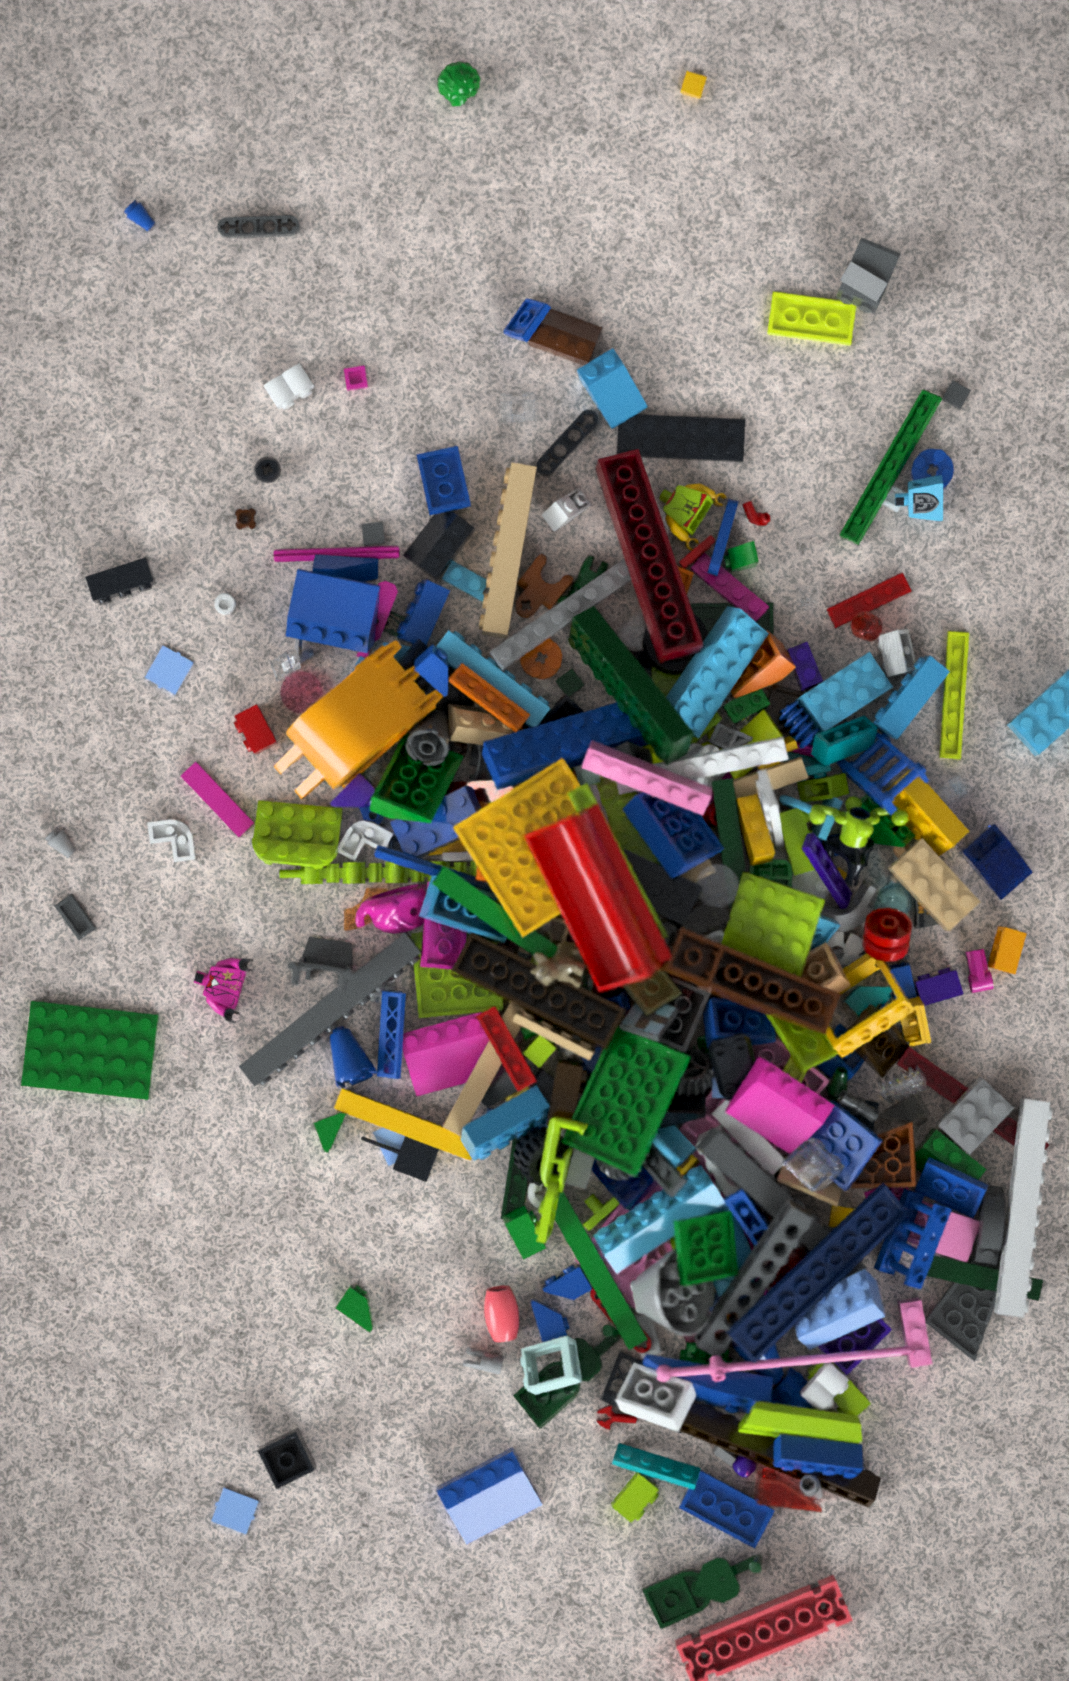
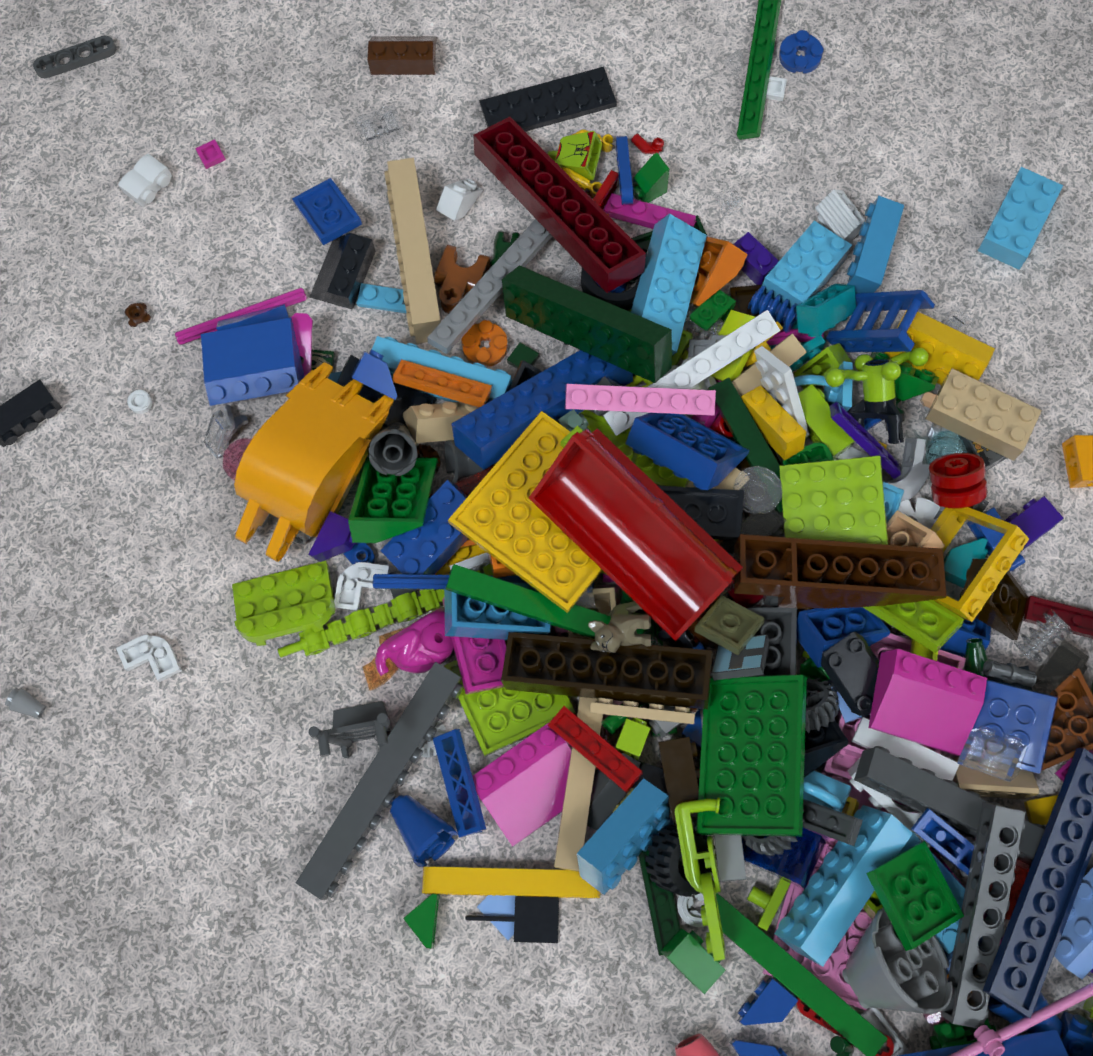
camera: 15 degrees left, 15 degrees down
green plate [21,1001,159,1100] -> none
dark grey tile [54,894,97,941] -> none
light blue piece [145,646,193,695] -> none
dark pink tile [181,762,254,838] -> none
dark pink torso [194,957,254,1023] -> none
red brick [233,704,278,755] -> none
black piece [254,456,281,483] -> none
dark grey tile [362,522,385,546] -> none
blue brick [397,580,450,645] -> none
blue tile [503,298,551,342] -> none
black beam [536,410,598,477] -> none
dark azure slope [577,348,648,429] -> none
red tile [826,572,912,629] -> none
clear red head [851,611,883,642] -> none
medium azure torso [895,475,943,521] -> none
yellow hinge [900,997,931,1046] -> none
neon yellow tile [939,631,969,759] -> none
clear blue slope [959,824,1033,900] -> none
dark pink piece [965,949,994,993] -> none

